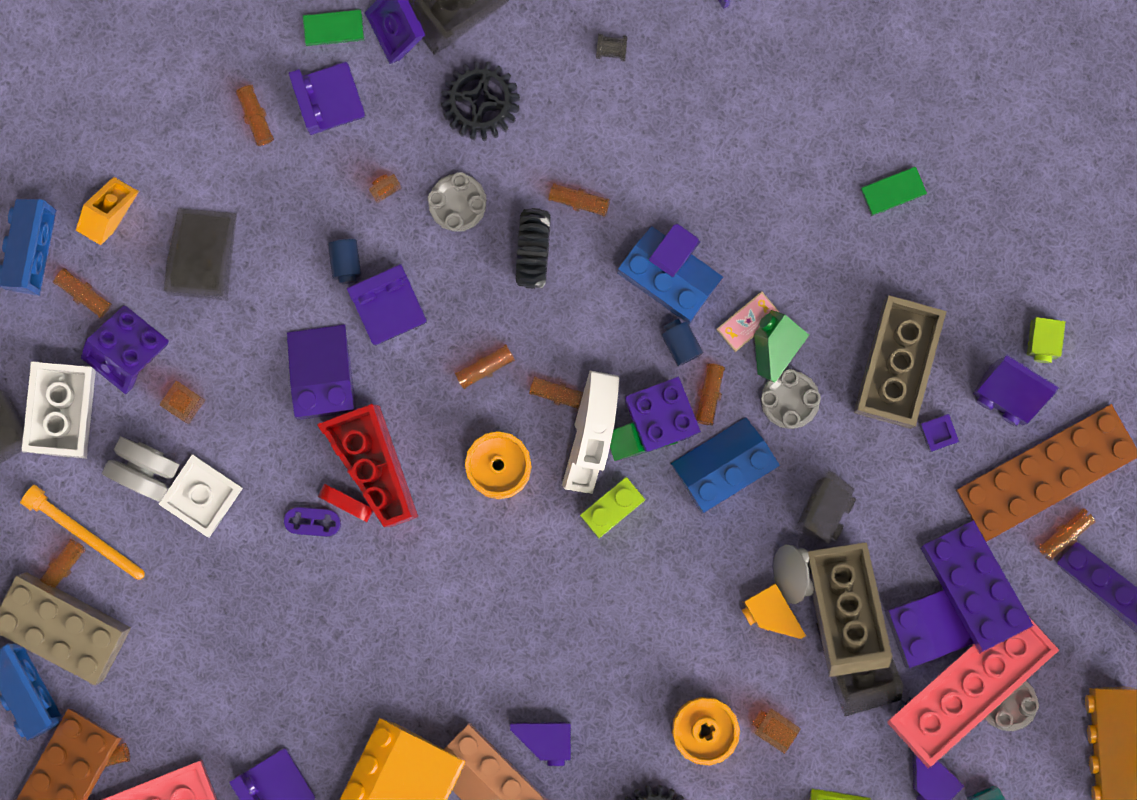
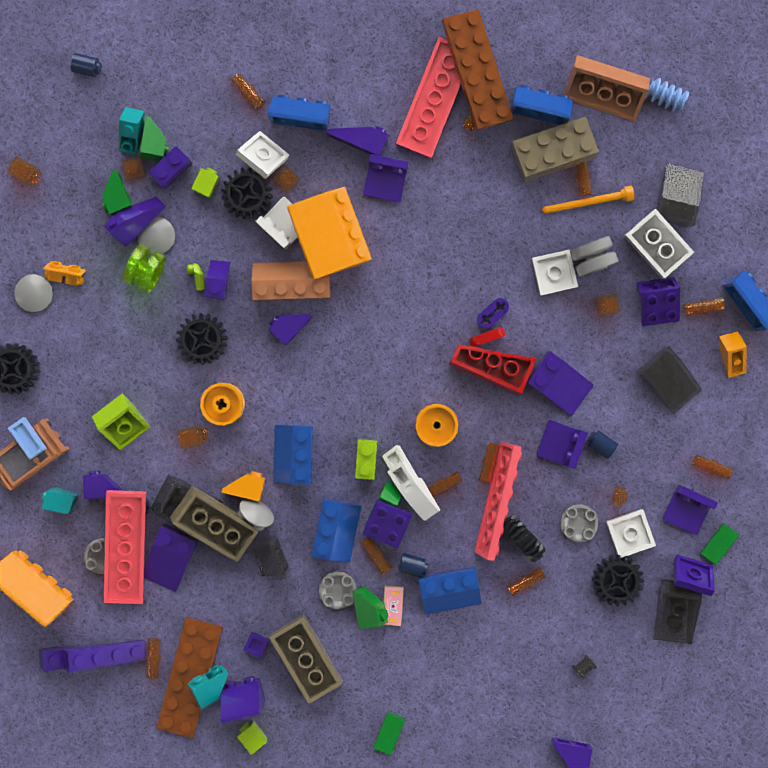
camera: 130 degrees right, 5 degrees up
dark purple slope [649,223,700,277] -> none
dark purple plate [920,520,1034,653] -> none
none -> teal slope [187,665,228,709]
none -> blue slope [273,425,313,485]
none -> coral plate [474,441,522,561]
none -> white plate [606,509,656,558]

